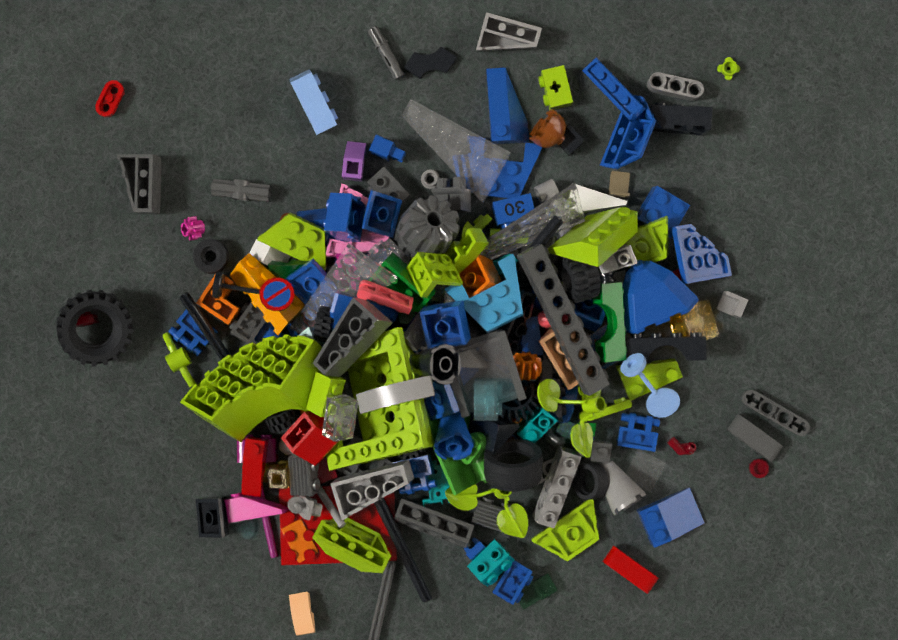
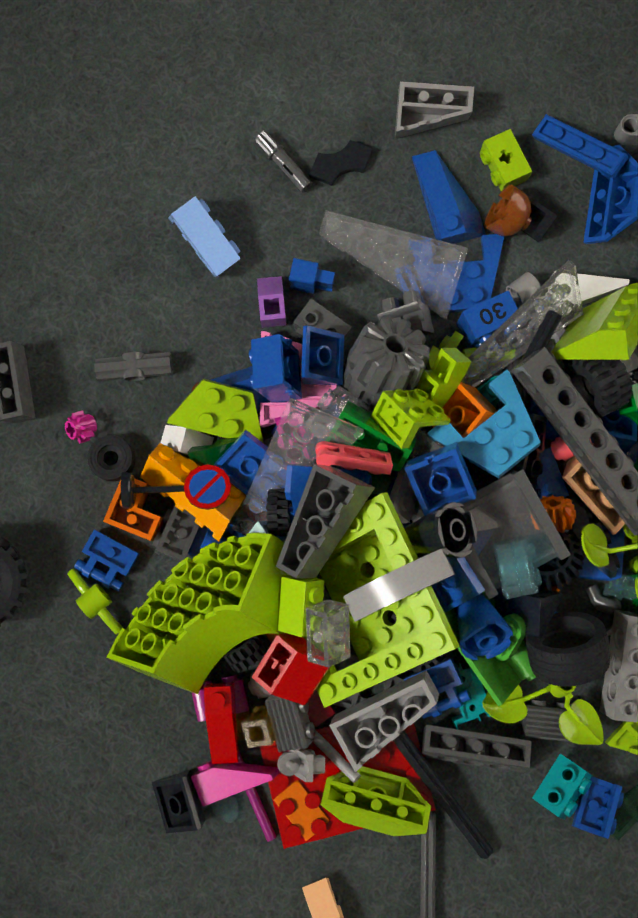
camera: 15 degrees left, 5 degrees down
black axle [179,292,230,360] -> none
light grey plate [421,170,440,189] -> none
blue tile [464,537,487,561] -> none
teal slope [517,408,558,443] -> none
dark tan bracket [608,171,630,199] -> none

